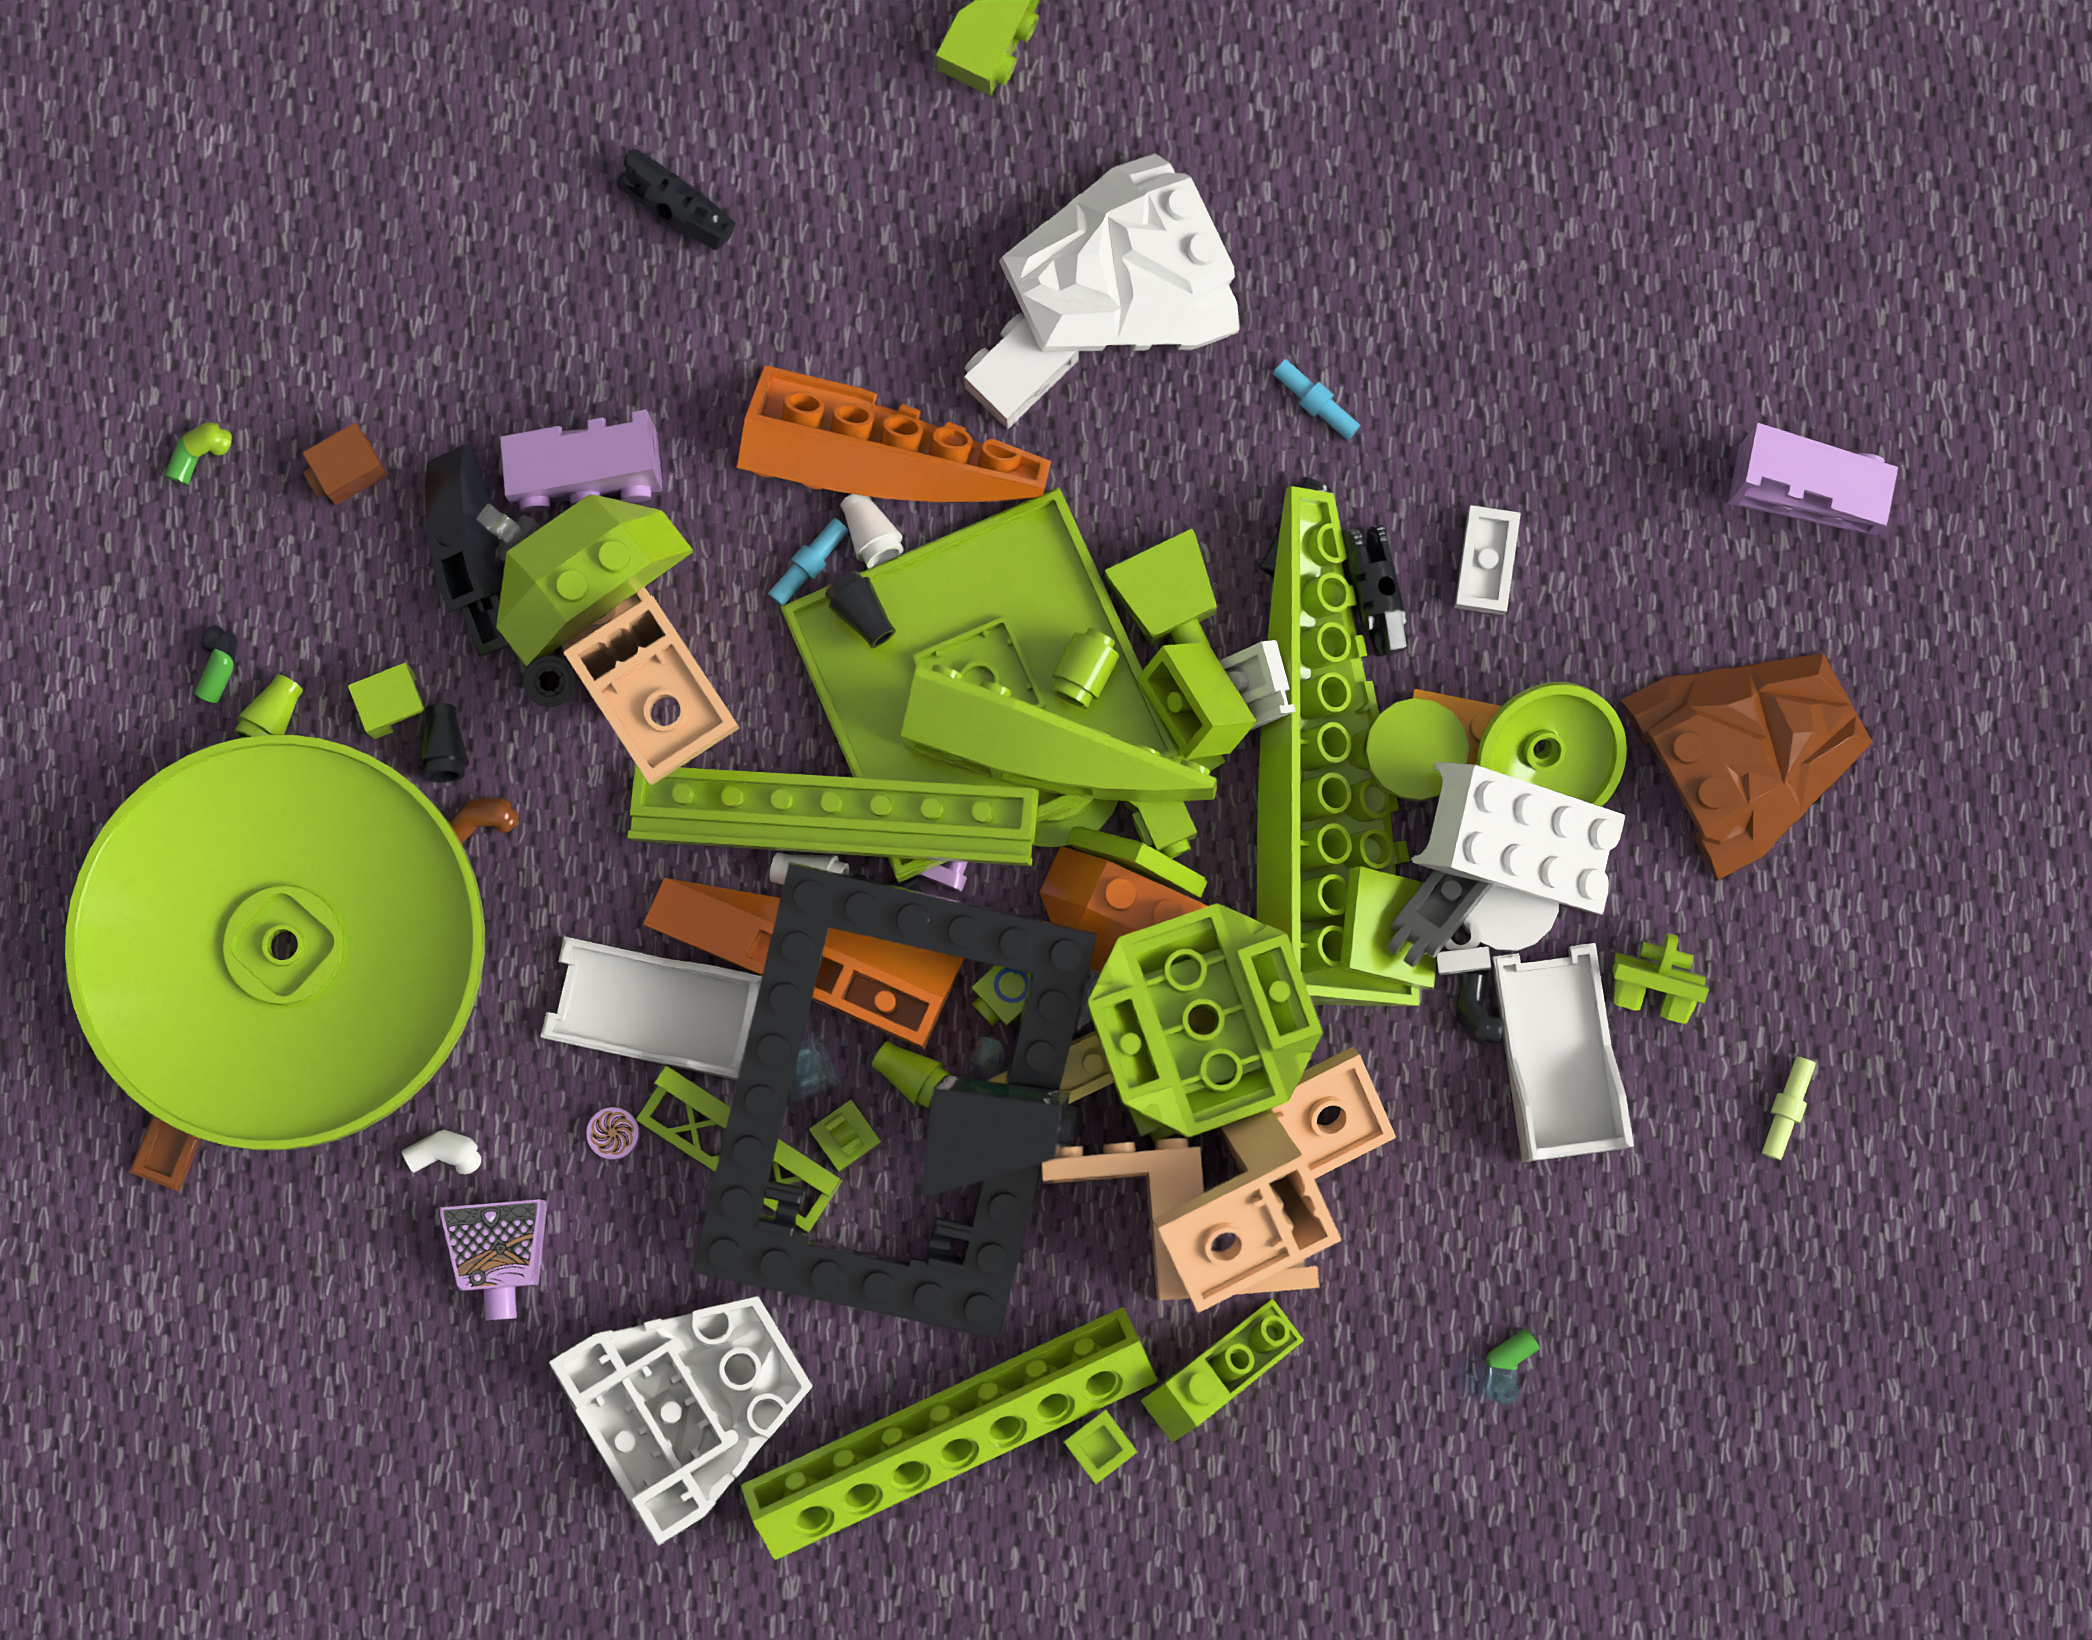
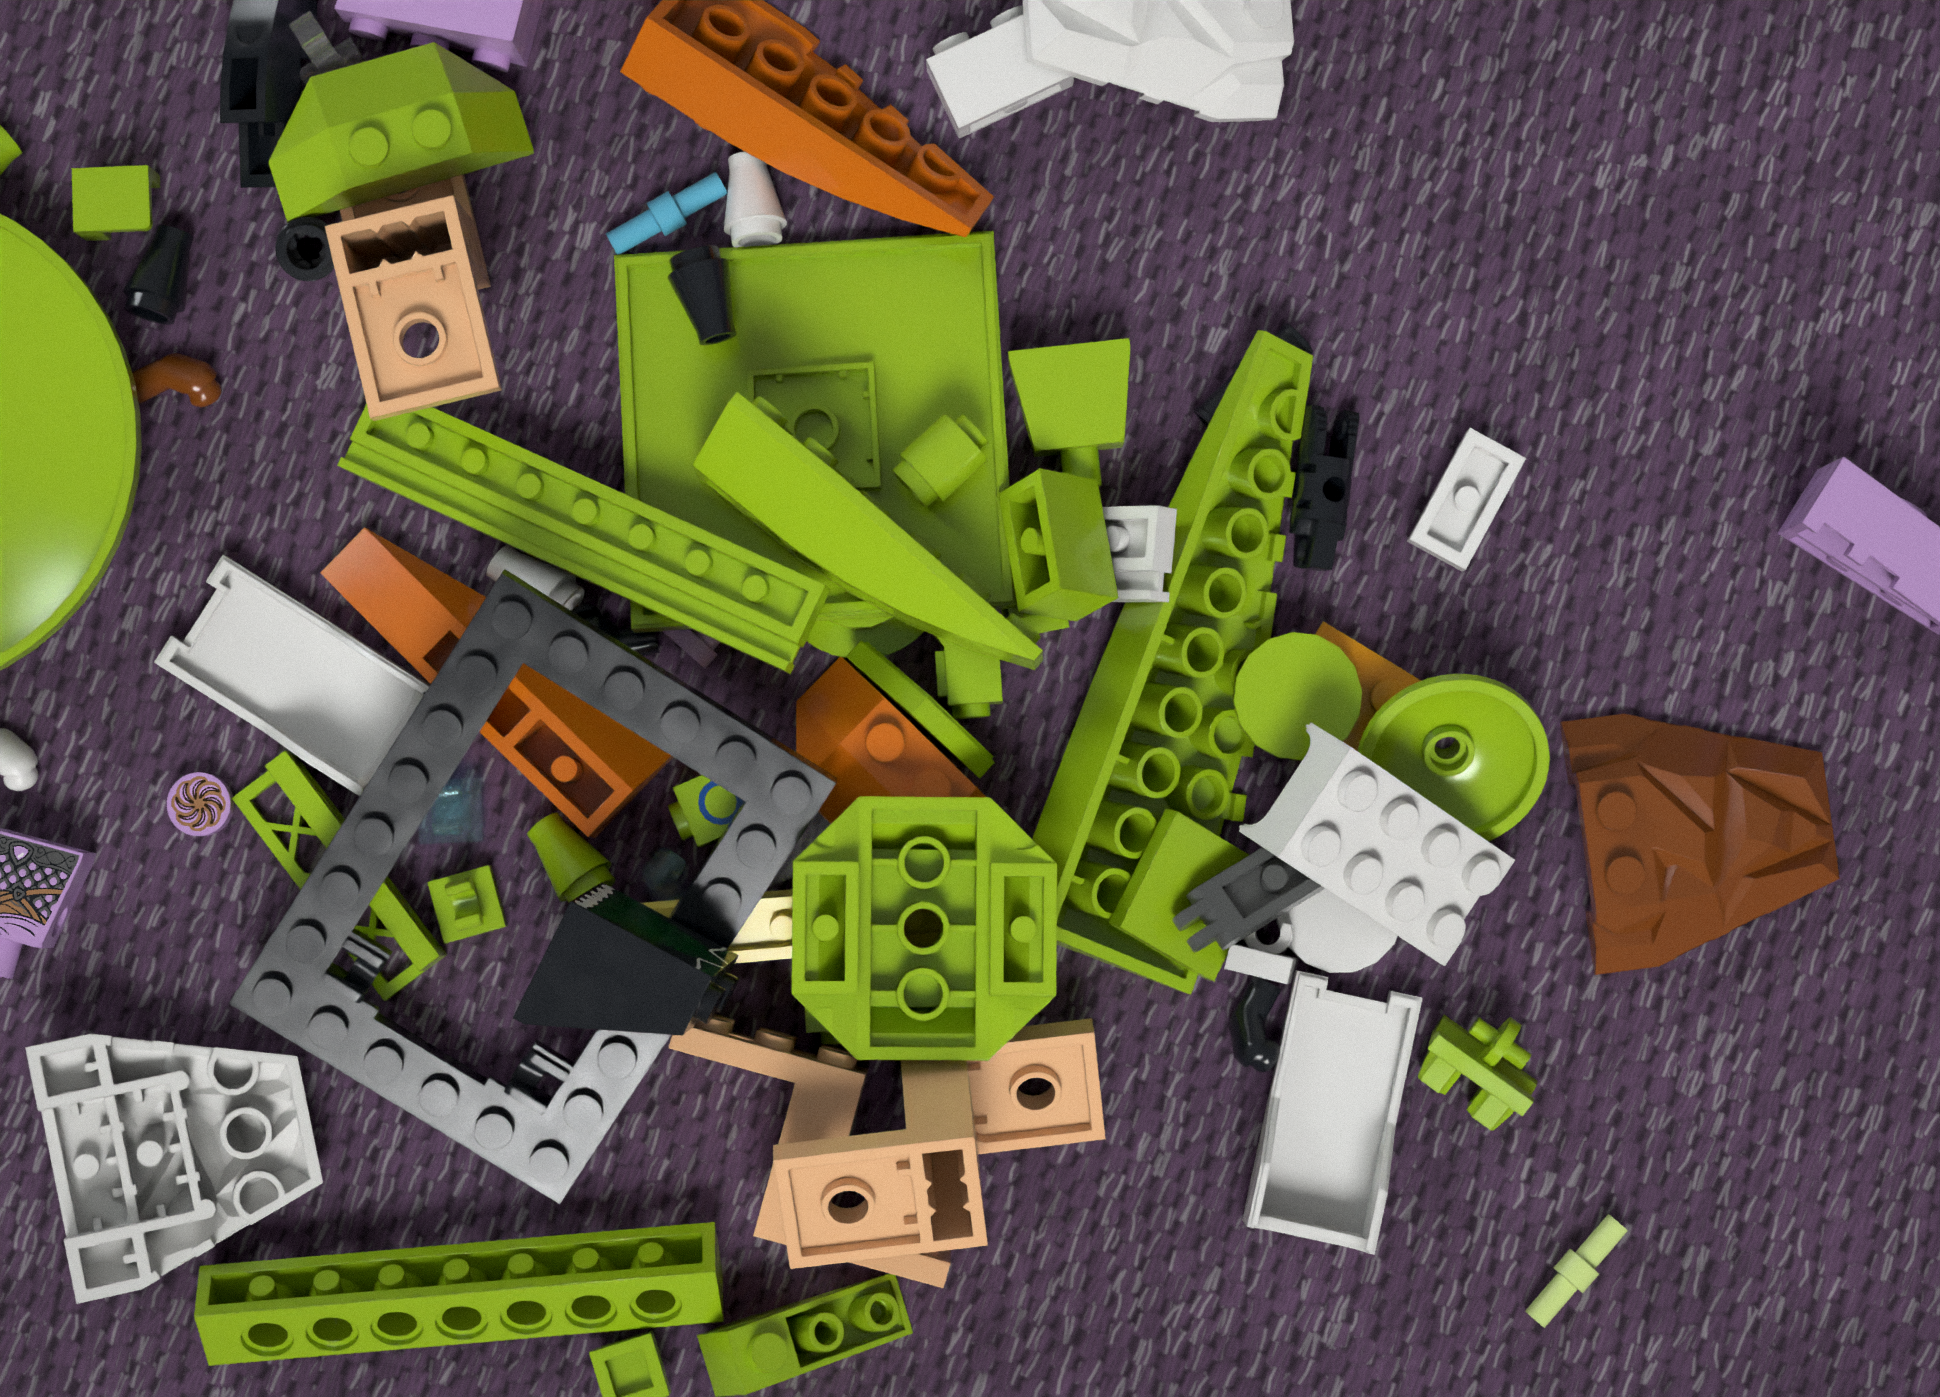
camera: 20 degrees right, 5 degrees up
medium azure bar [1273,359,1361,441] -> none

